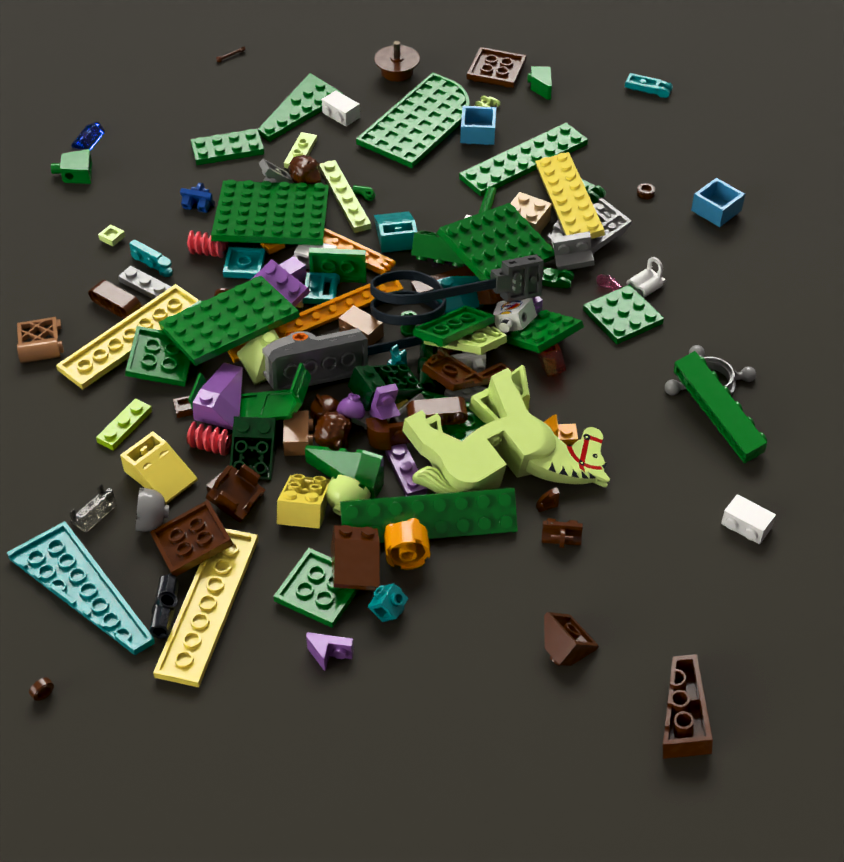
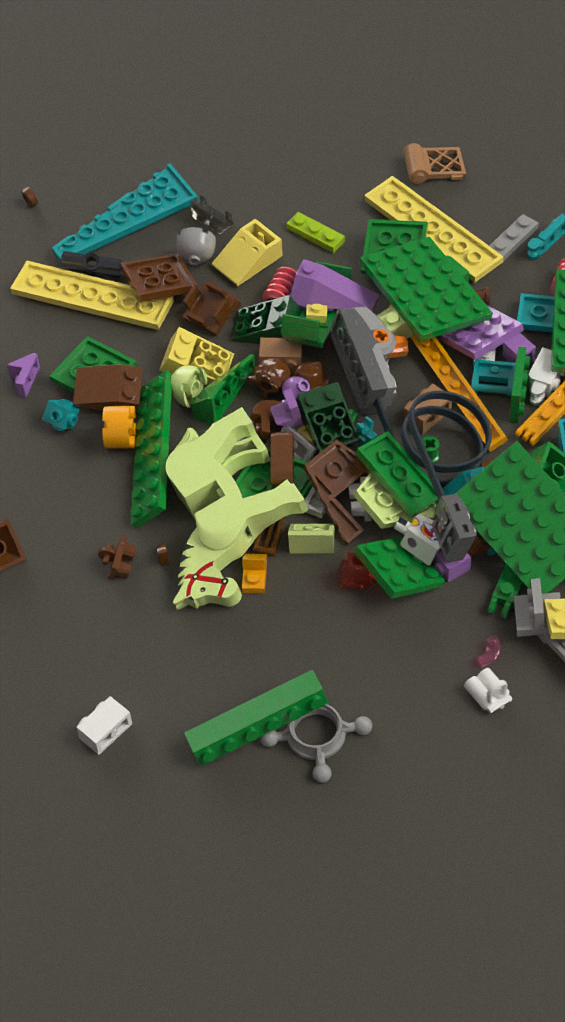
camera: 100 degrees right, 5 degrees up
reddish brown beam [88,280,142,319] -> none
plate [583,284,664,345] -> none
none -> light yellow plate [306,303,327,323]

